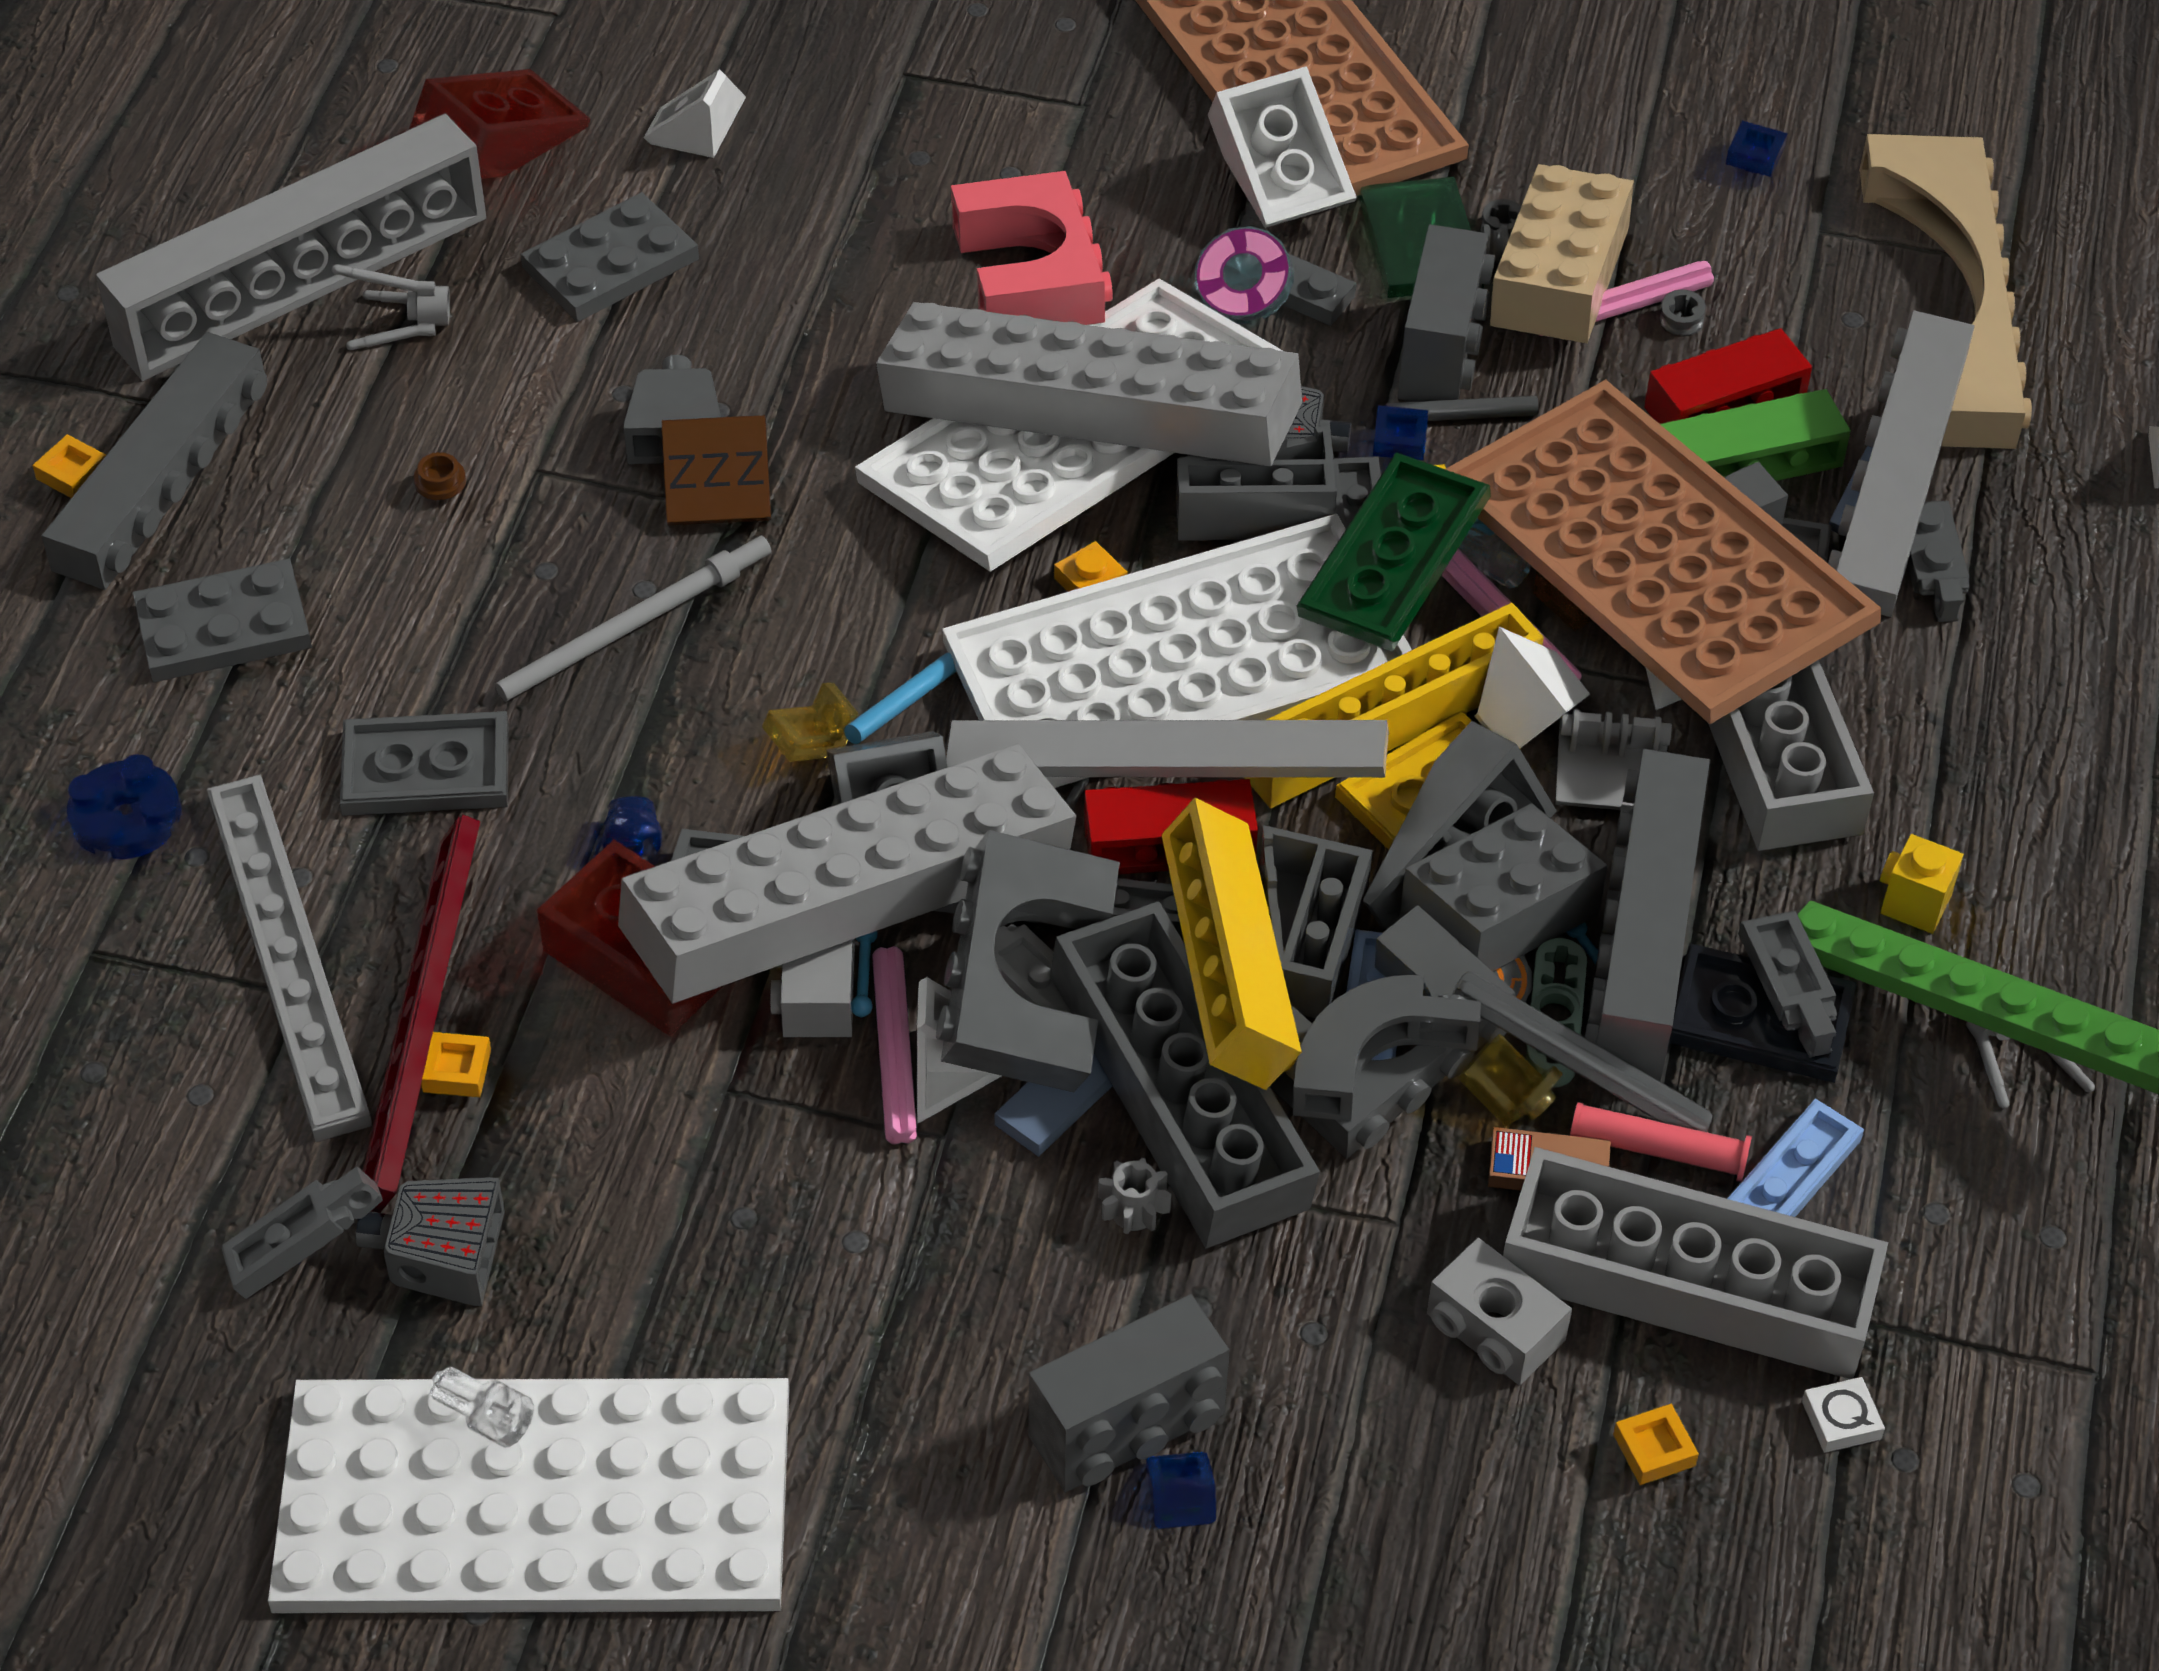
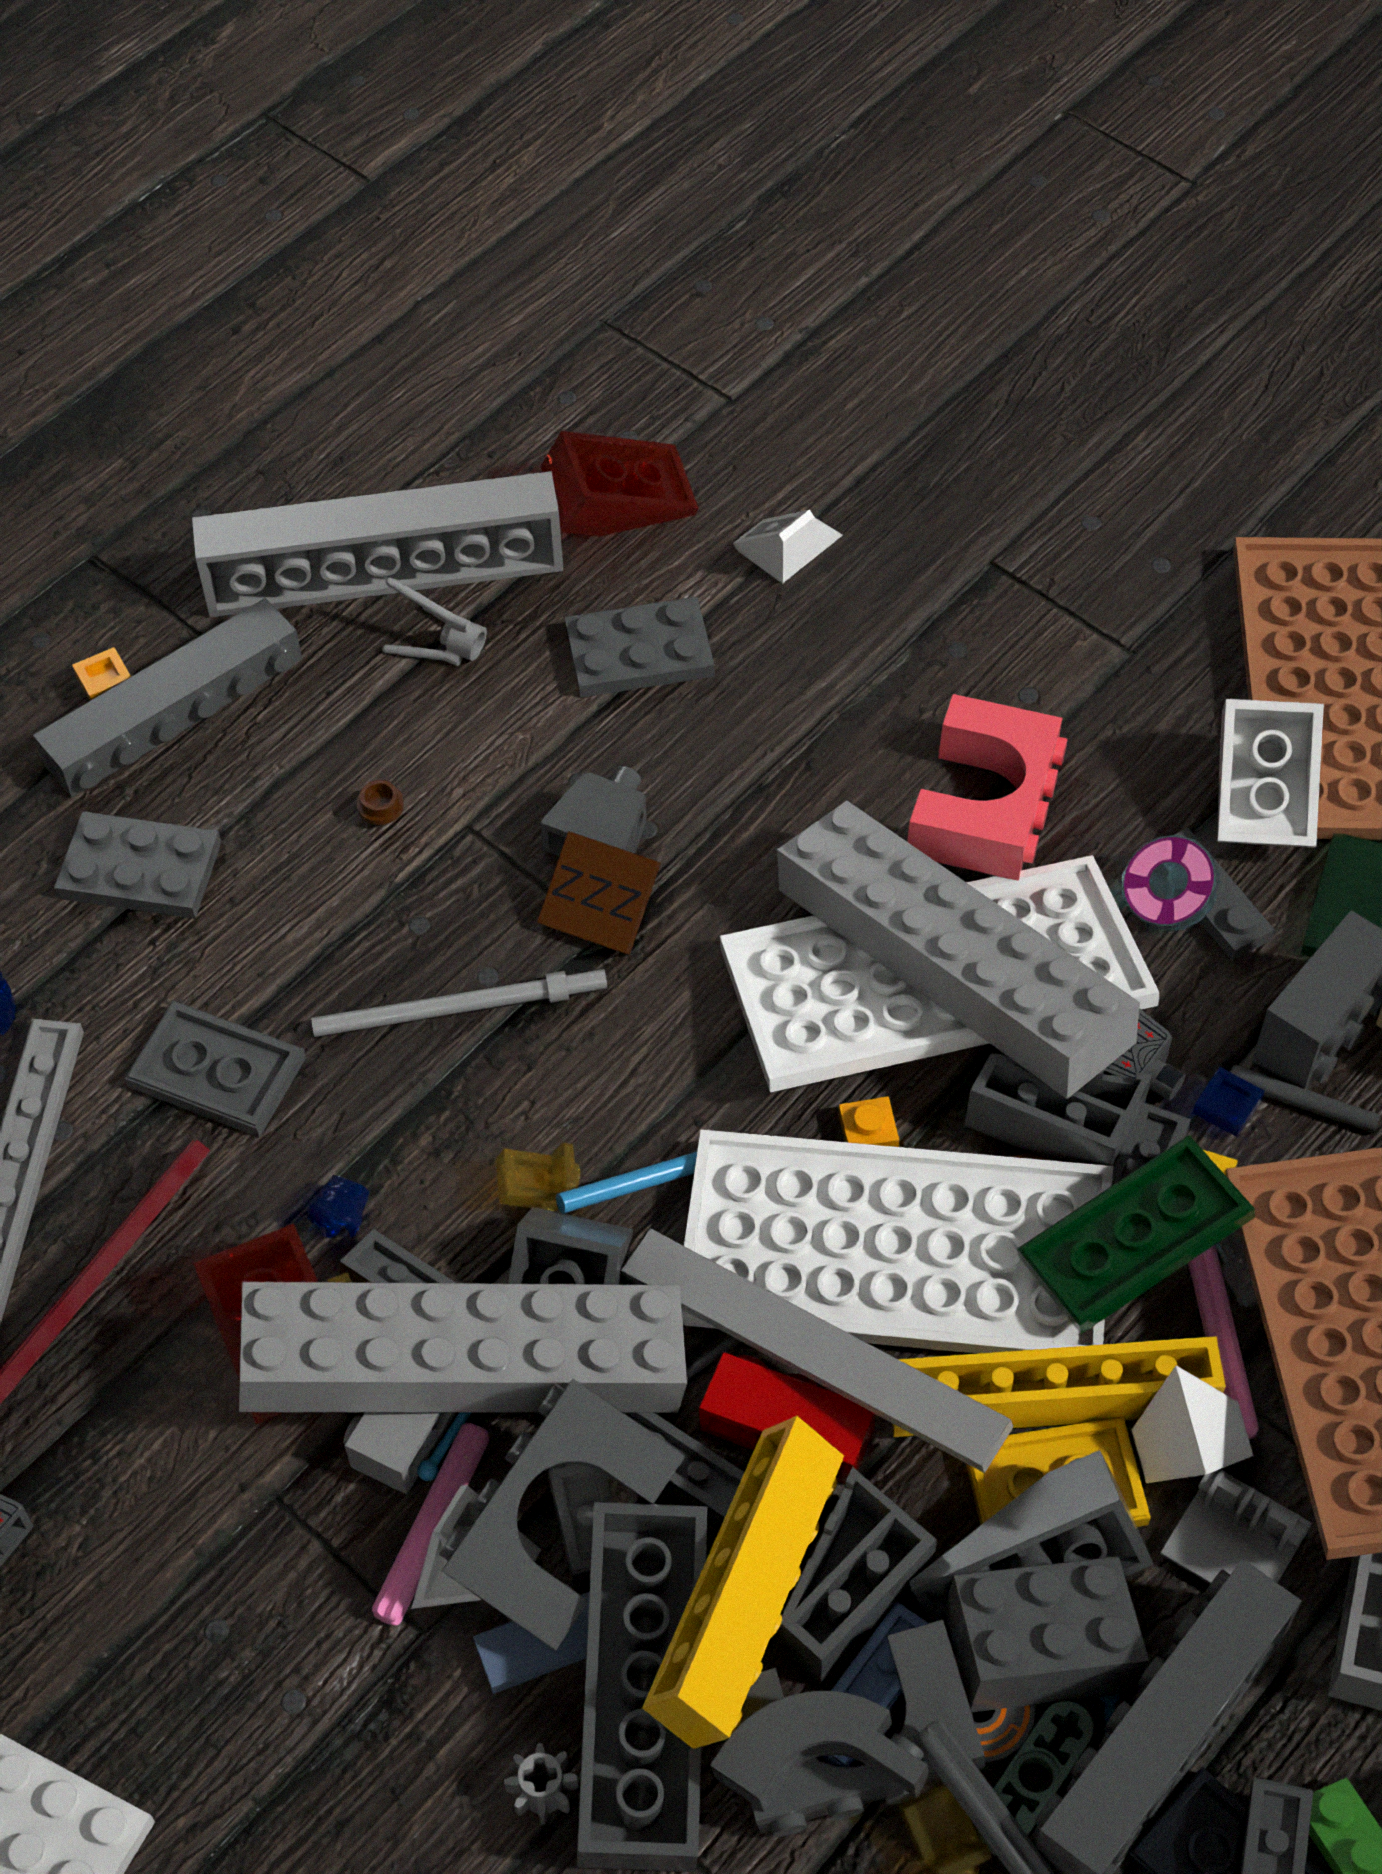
camera: 30 degrees right, 5 degrees up
light orange plate [421,1032,491,1098] -> none

